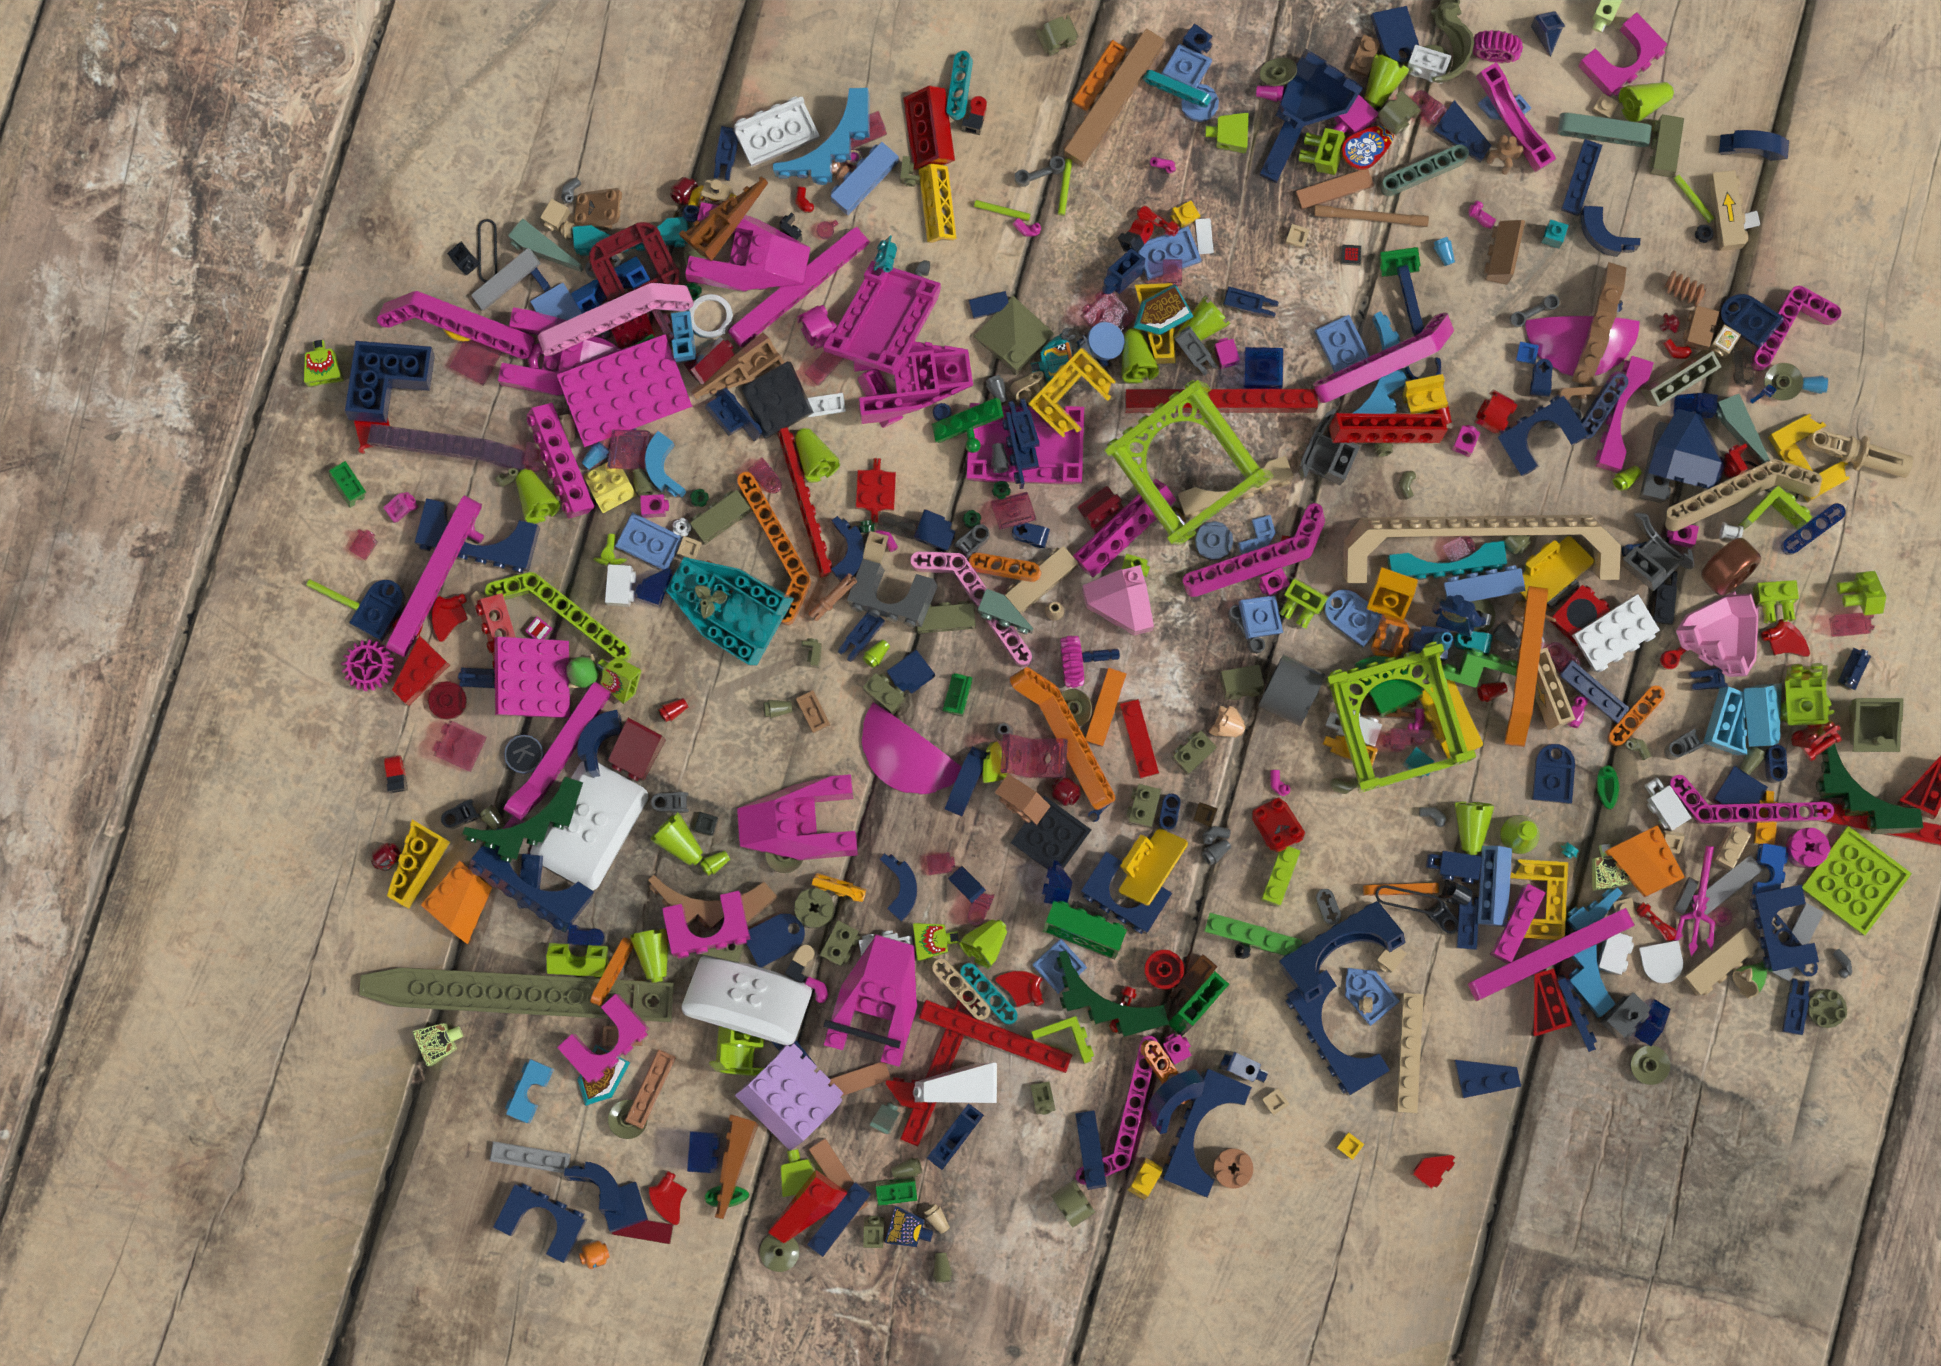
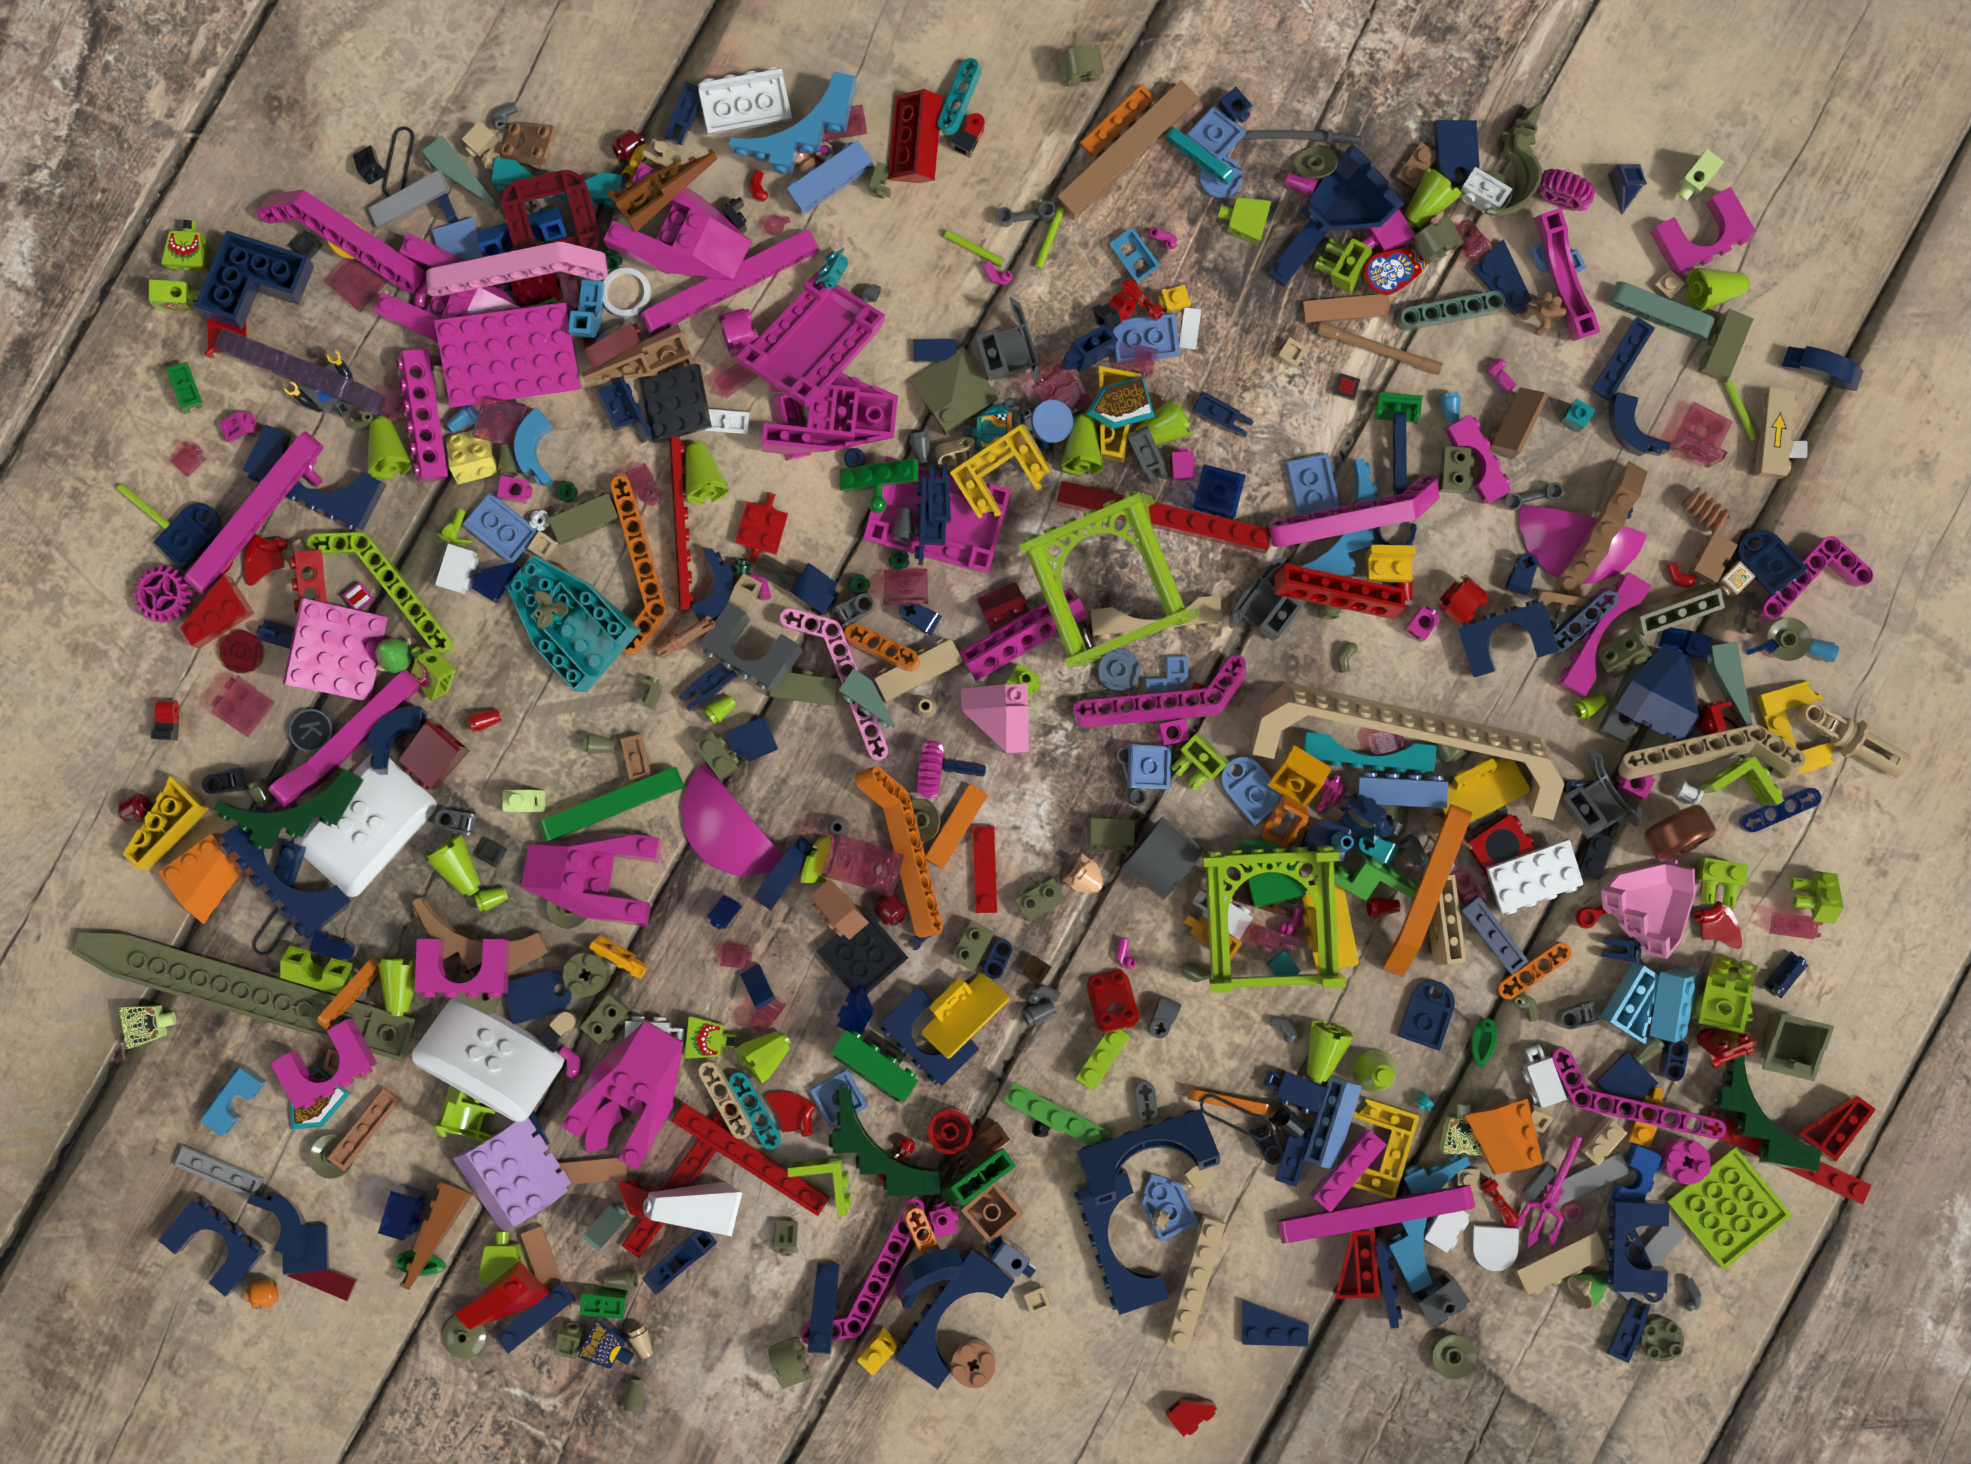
camera: 10 degrees right, 5 degrees up
red arm [649,1171,687,1225] -> none
dark blue plate [682,205,699,222] -> none
black bar [823,1019,901,1049] -> none
dark blue arch [880,853,917,922] -> none
yellow fence [919,164,957,243] -> none
green hinge [942,673,973,717] -> none
yellow plate [1336,1132,1365,1160] -> none
blue plate [1516,342,1539,365] -> none
dark pink arm [1567,696,1588,728] -> none
clear blue slope [1634,999,1671,1046] -> none
dark red plant [1659,313,1680,333] -> none
black plate [1695,225,1714,243] -> none
none -> lime torso [149,279,201,311]
none -> black piece [253,889,300,955]
none -> torso [283,349,353,418]
none -> pearl dark grey tile [291,230,323,260]
none -> yellowish green torso [502,790,546,812]
none -> green beam [537,767,685,843]
none -> dark pink tile [585,1101,624,1153]
none -> clear blue slope [707,894,744,930]
none -> nougat brick [961,1181,1023,1243]
none -> dark grey piece [976,297,1041,383]
none -> dark azure piece [1110,228,1159,282]
none -> dark grey piece [1149,995,1182,1039]
none -> dark grey sword [1242,129,1362,145]
none -> dark pink piece [1315,774,1347,813]
none -> olive brick [1439,446,1474,494]
none -> dark pink arch [1443,415,1511,504]
none -> olive brick [1596,628,1652,678]
none -> clear pink bracket [1670,402,1733,468]

